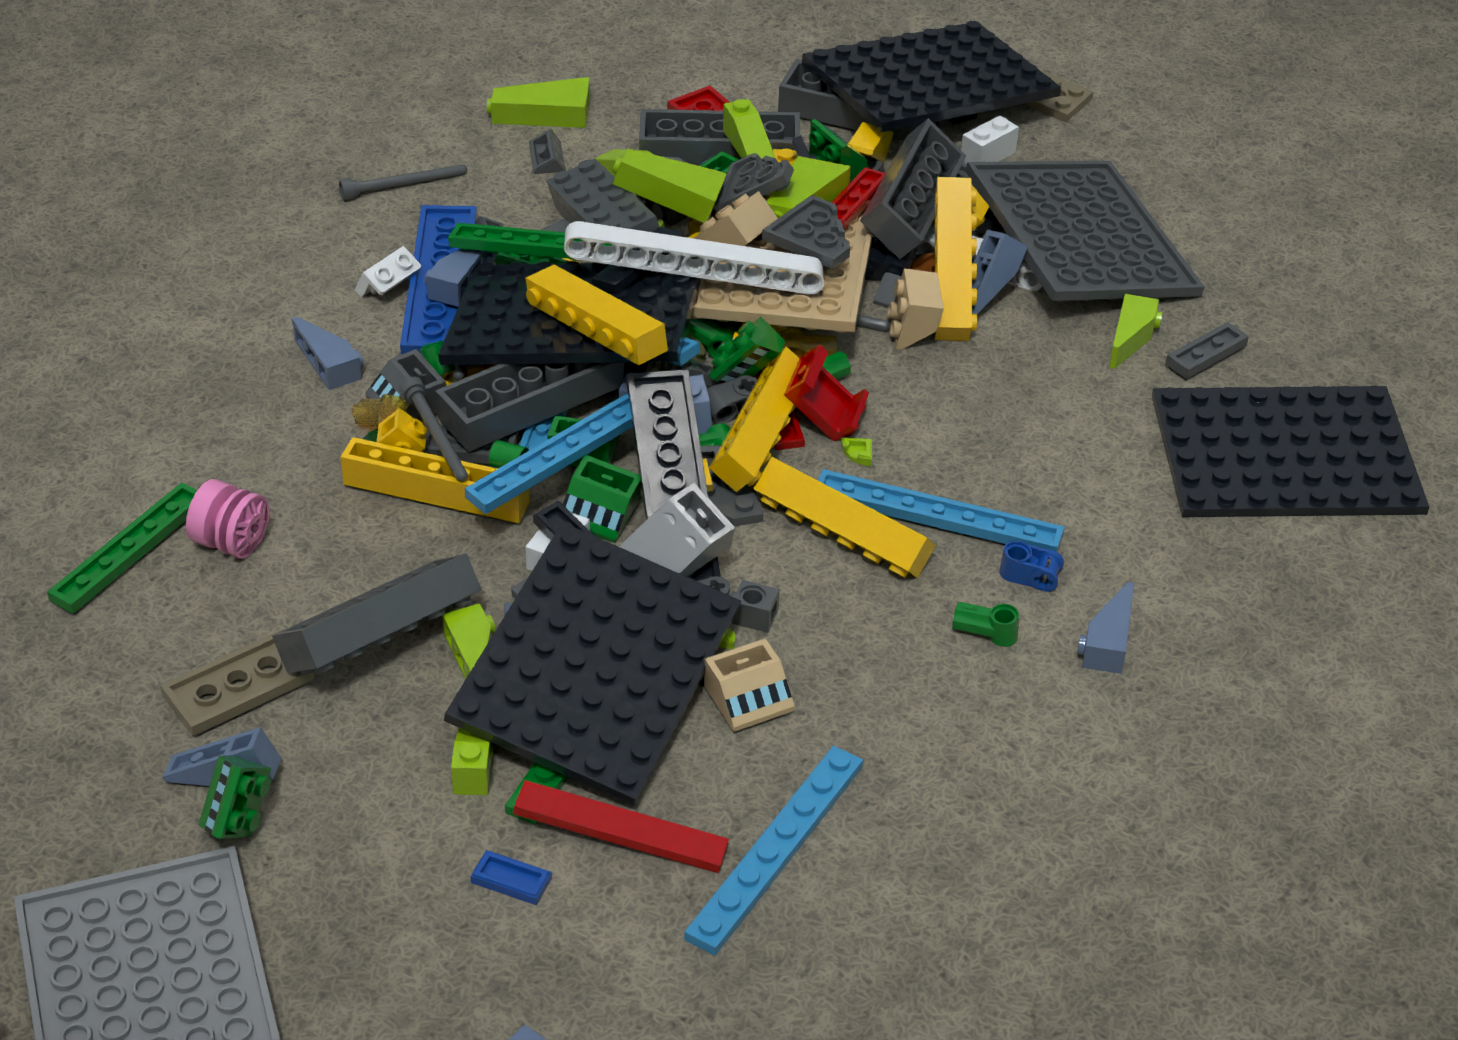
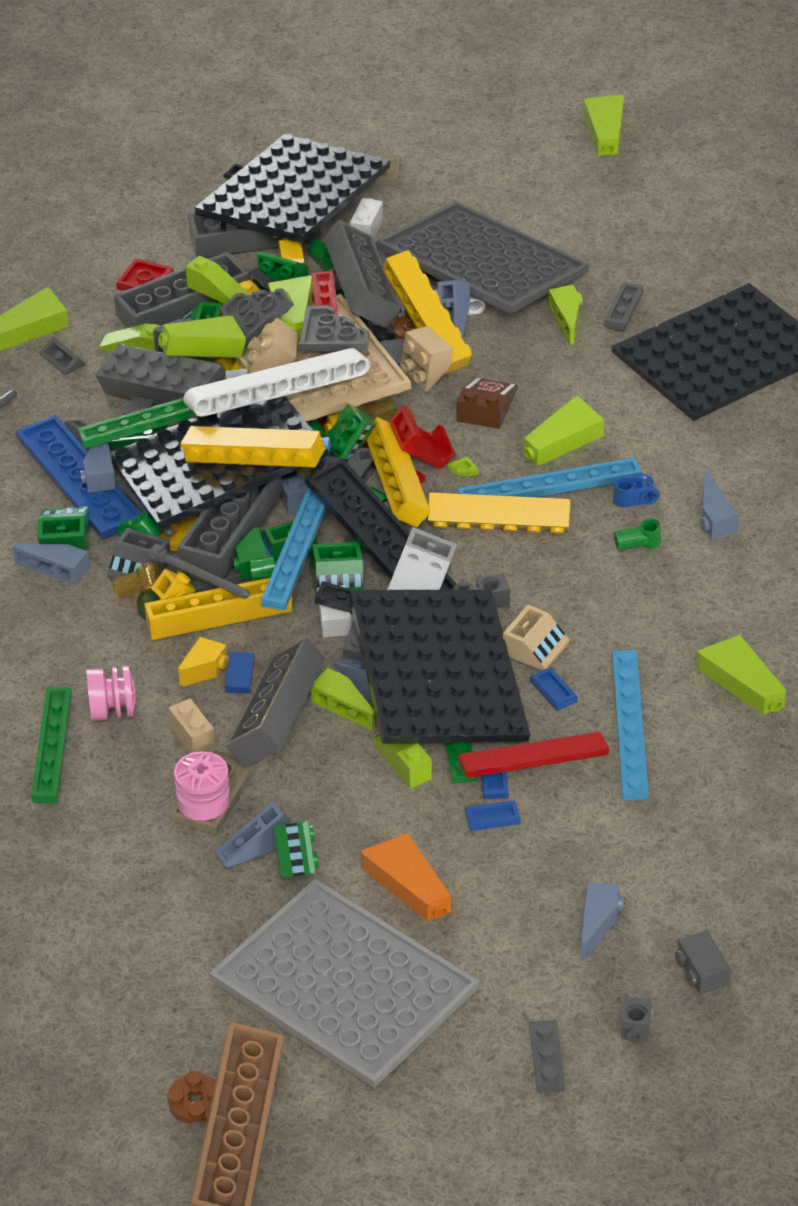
camera: 30 degrees left, 0 degrees up
white bracket [354,246,421,297] -> none
none -> green slope [37,507,90,550]
none -> tan brick [168,698,215,753]
none -> bright pink wheel [174,751,230,821]
none -> yellow slope [178,637,229,686]
none -> blue tile [225,652,255,693]
none -> green slope [232,527,268,580]
none -> orange slope [361,833,451,921]
none -> reddish brown slope [457,377,518,429]
none -> blue tile [481,772,509,800]
none -> lime slope [523,396,604,467]
none -> blue tile [530,667,578,711]
none -> lime slope [583,94,624,156]
none -> lime slope [696,635,786,715]

